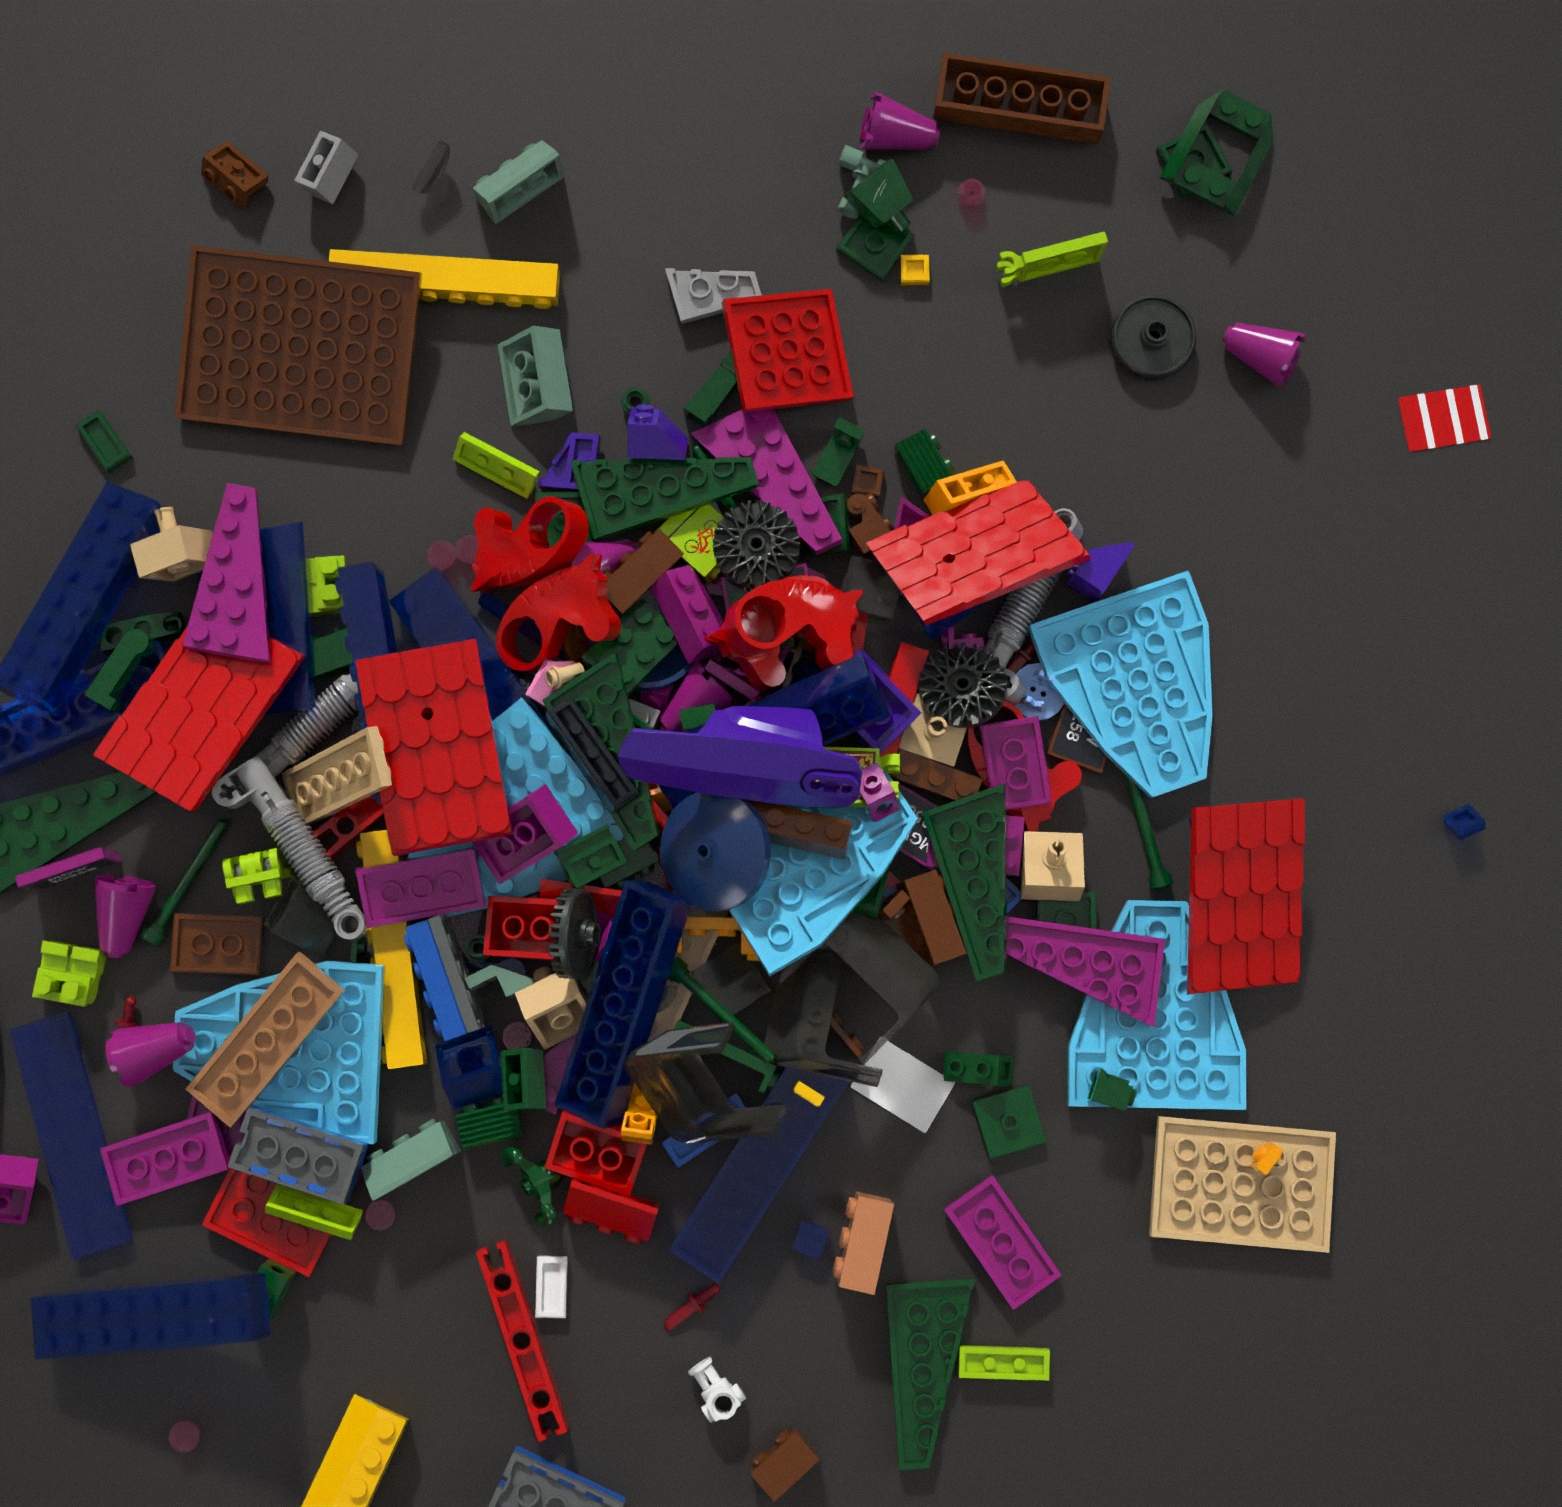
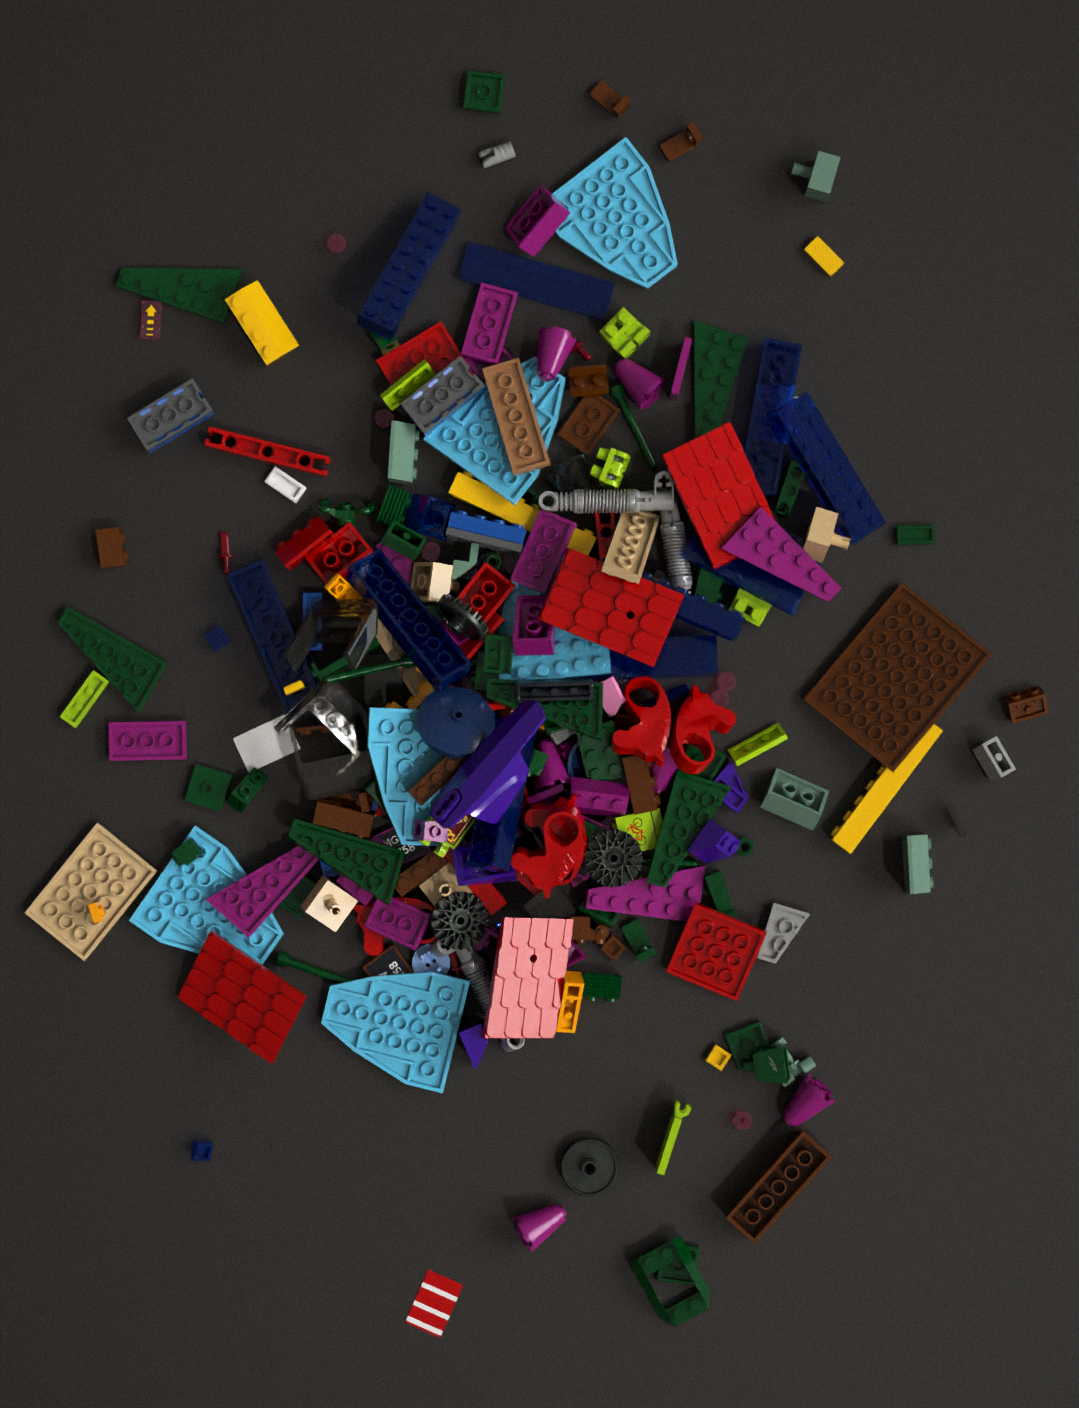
camera: 130 degrees right, 5 degrees up
dark green leg [84,629,154,713] -> none
tan pin [545,662,585,690] -> none
white connector [688,1356,746,1423] -> none
nougat brick [832,1191,894,1295] -> none
none -> reddish brown bracket [568,364,609,397]

